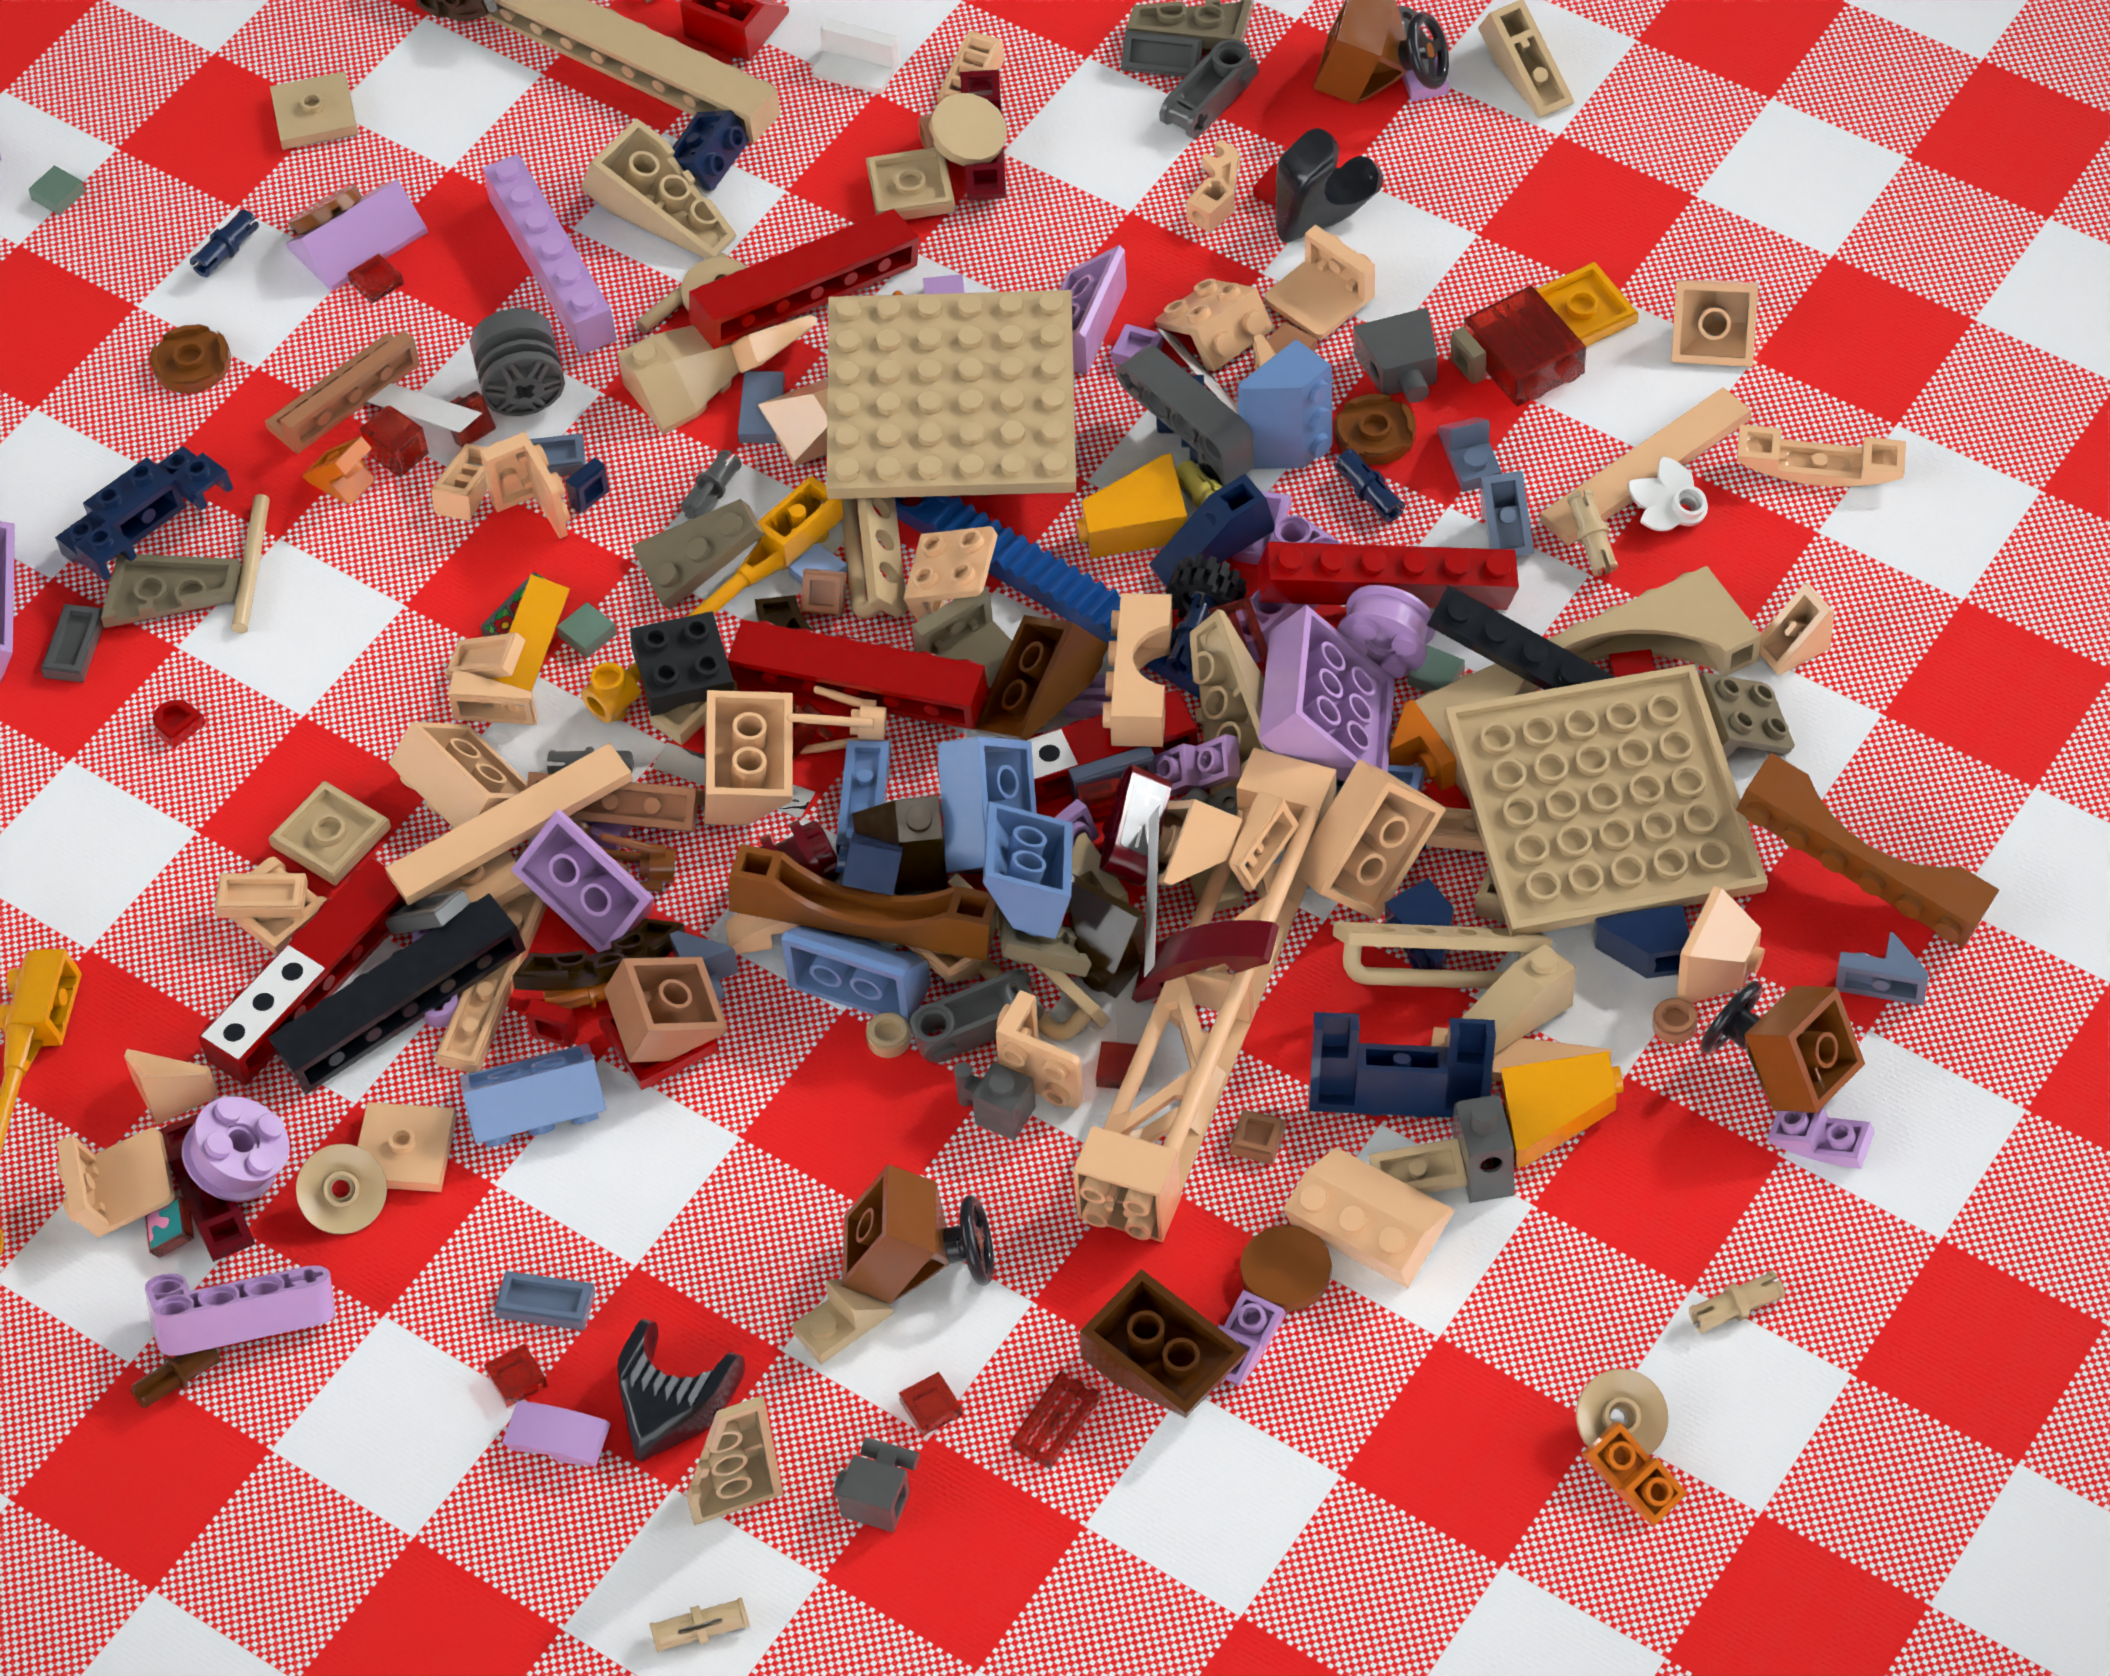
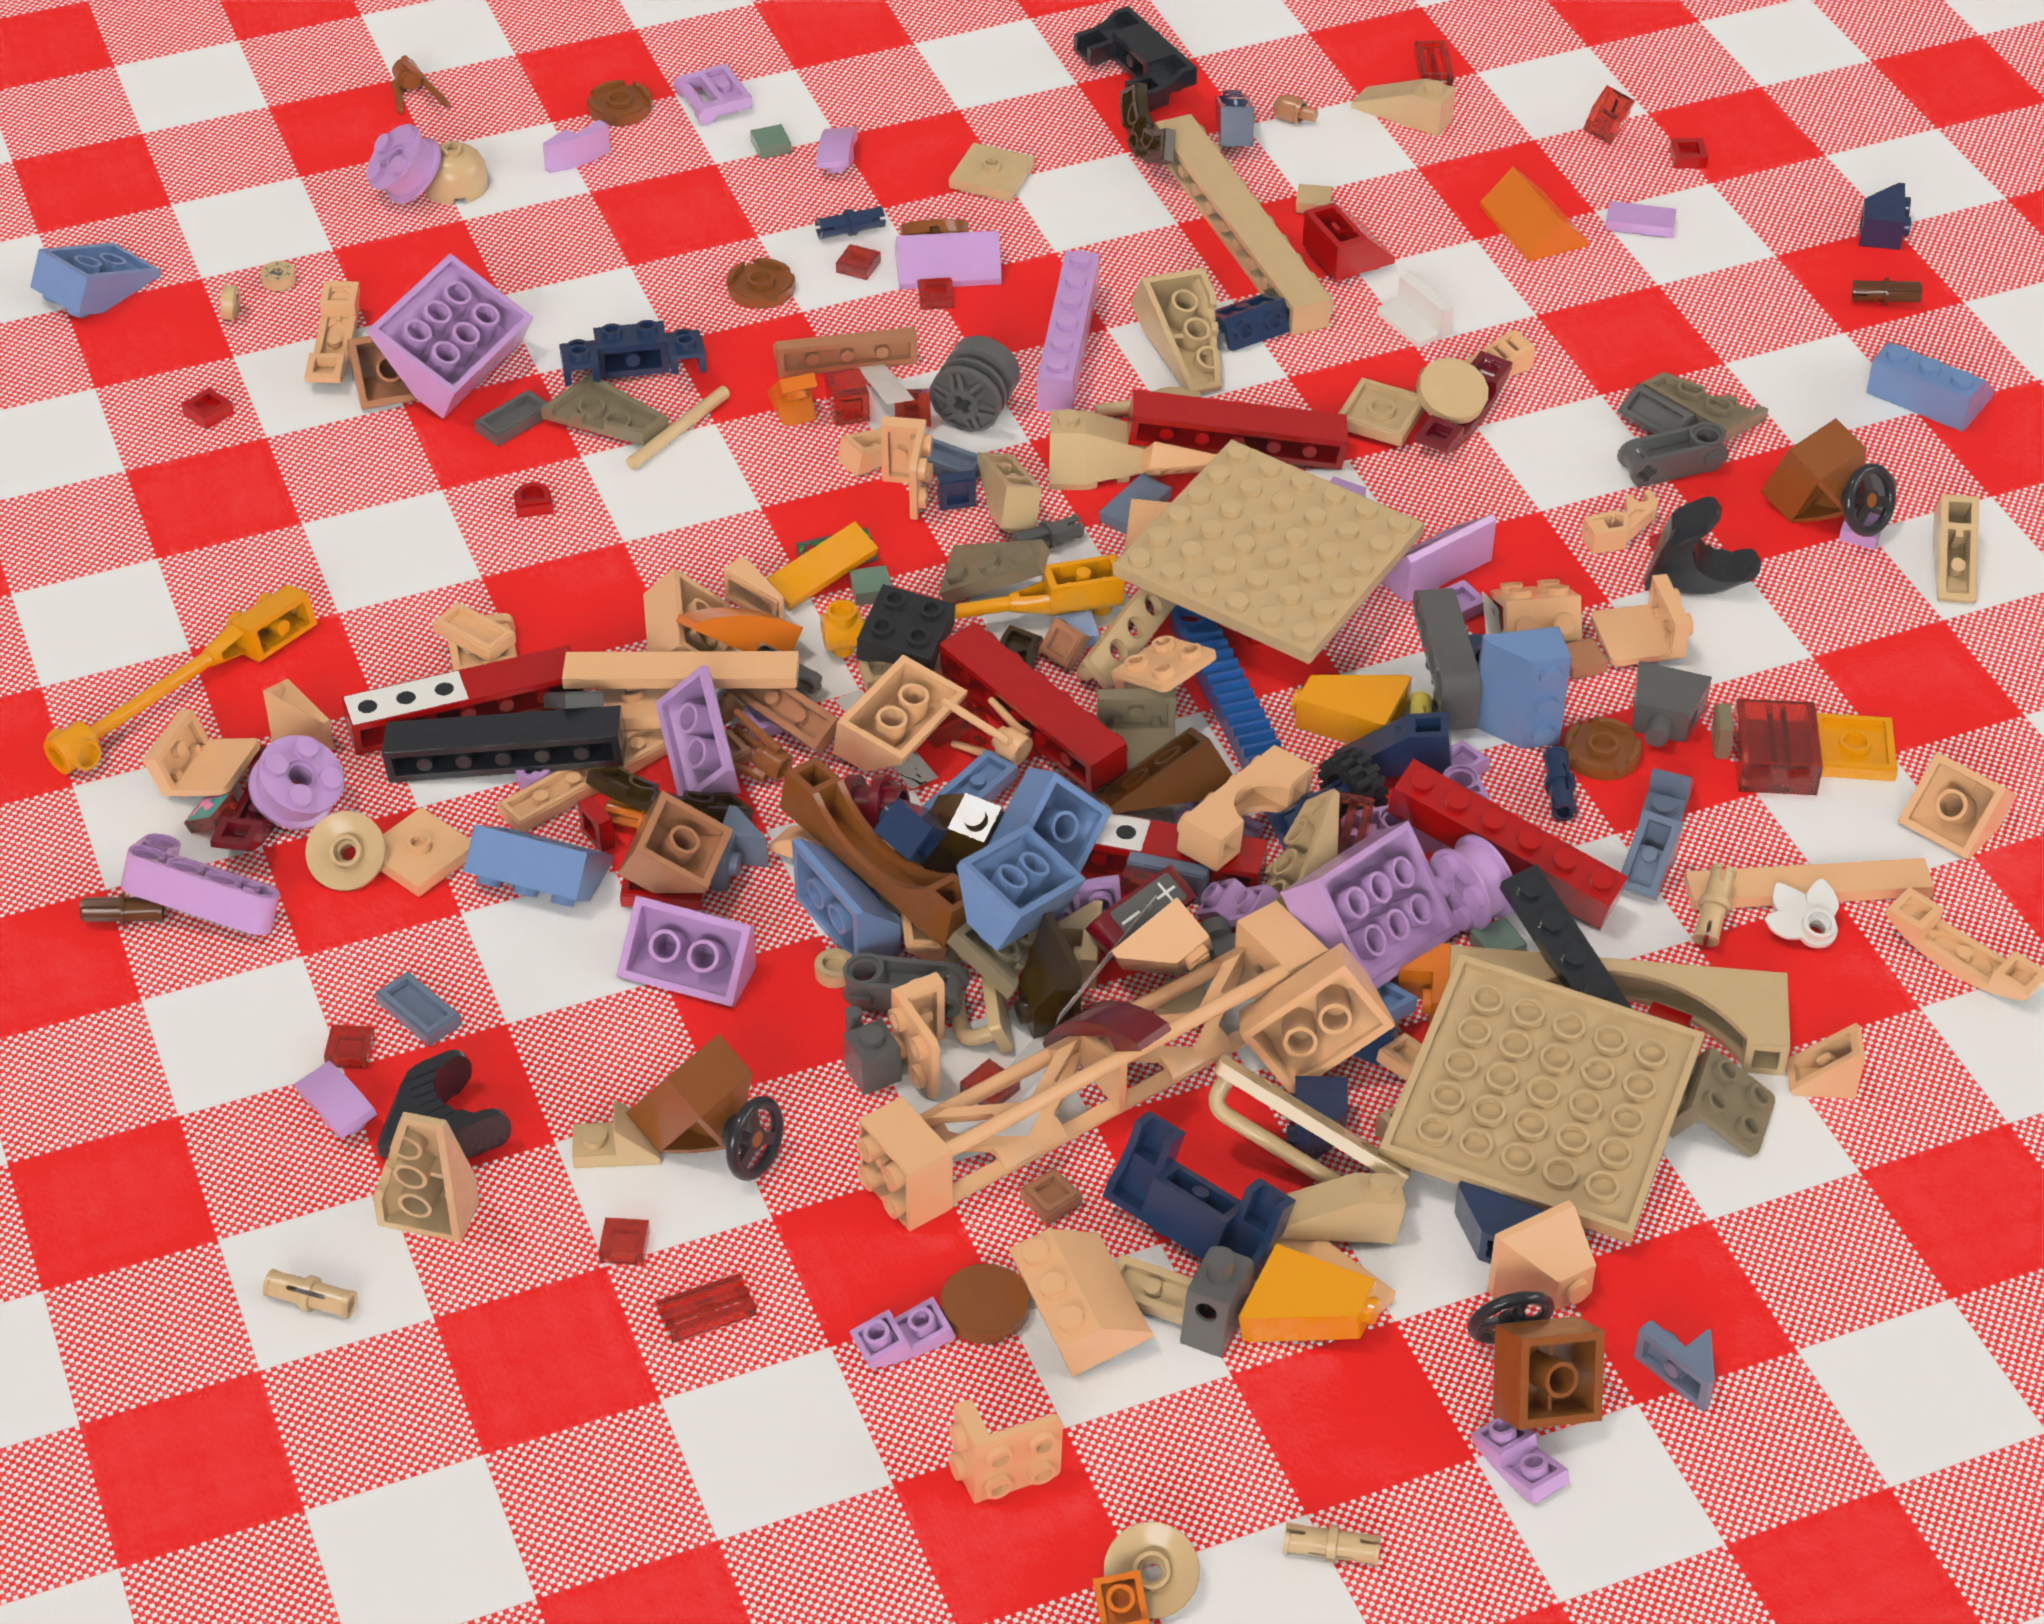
camera: 30 degrees right, 10 degrees down
tan plate [268,781,391,886] -> none
light nougat tile [445,632,526,680] -> none
dark grey brick [833,1437,920,1533] -> none
reddish brown slope [1080,1269,1247,1418] -> none
light nougat slope [1228,791,1299,892] -> none
nougat tile [1652,998,1698,1044] -> none
dark orange arch [1736,752,1999,948] -> none
none -> lavender slope [616,896,756,1007]
none -> orange slope [676,607,803,651]
none -> lavender slope [816,126,858,173]
none -> clear red tile [836,244,881,280]
none -> light nougat bracket [948,1399,1063,1504]
none -> tan slope [977,452,1042,534]

